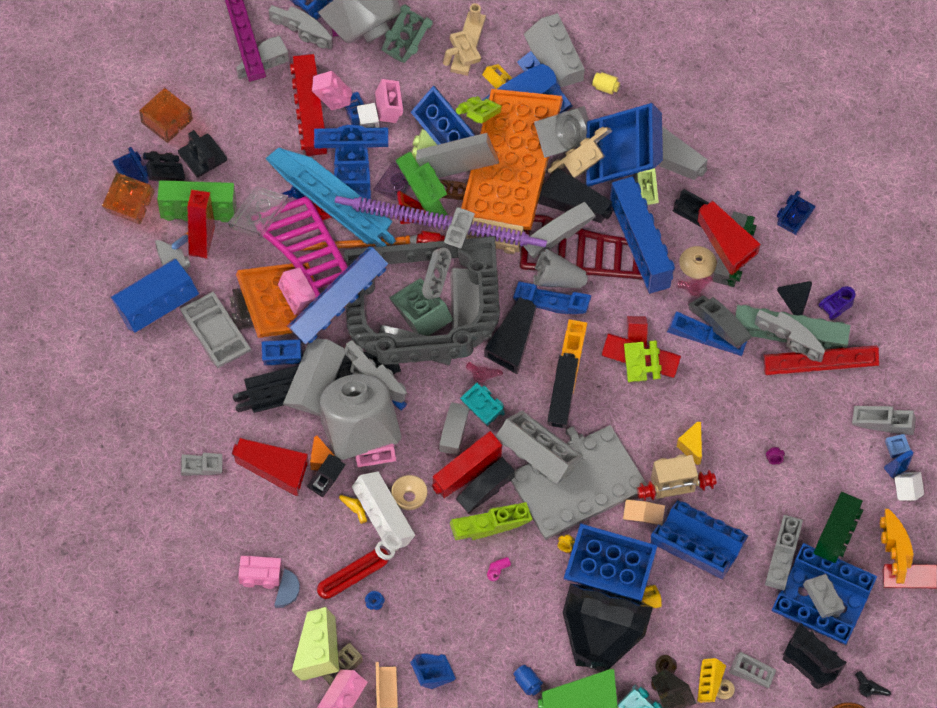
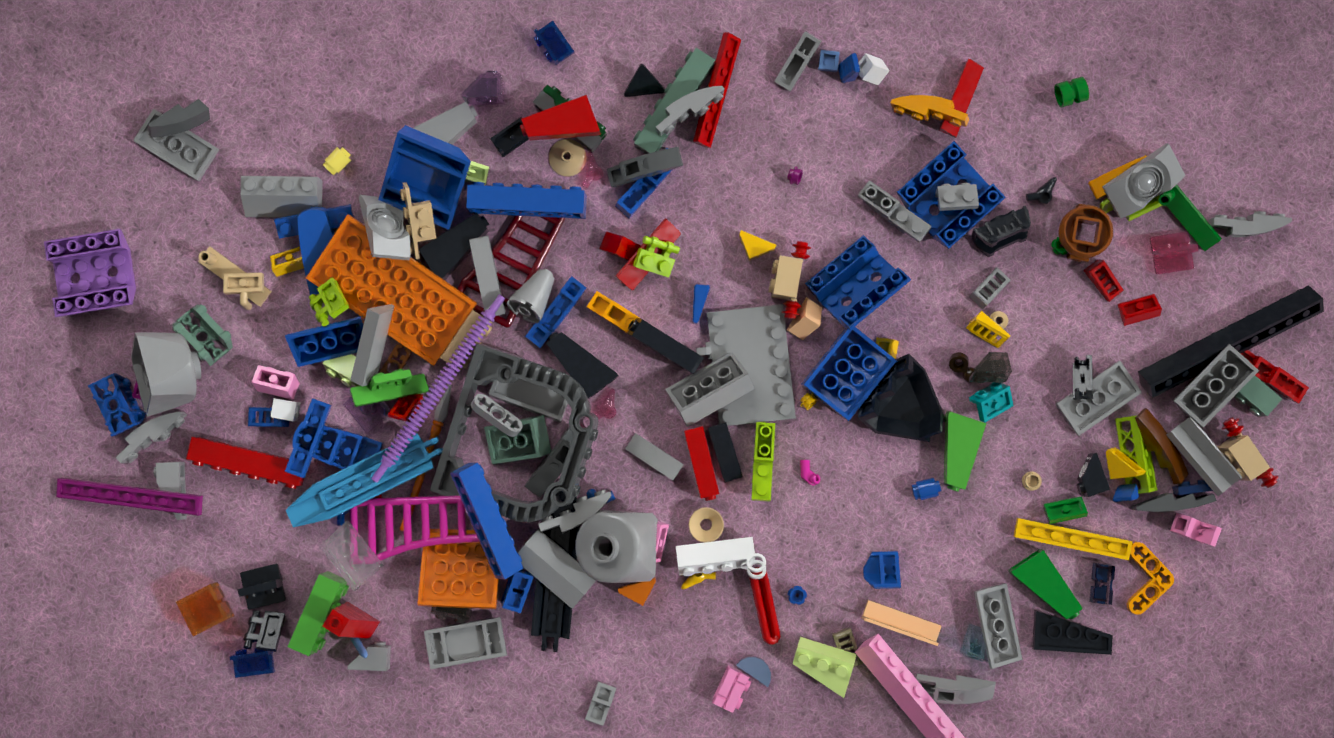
camera: 60 degrees left, 25 degrees up
clear orange piece [102,172,155,225] -> none
blue slope [111,259,199,333] -> none
red slope [232,438,308,496] -> none
bright pink brick [278,267,316,315] -> none
black slope [307,453,346,497] -> none
bright pink brick [312,71,352,110] -> none
red brick [416,231,445,244] -> none
light grey slope [444,207,475,249] -> none
teal bracket [460,383,505,426] -> none
dark green brick [813,491,864,563] -> none
dark purple piece [819,286,856,321] -> none
none -> clear purple slope [462,71,505,105]
none -> blue slope [692,284,710,324]

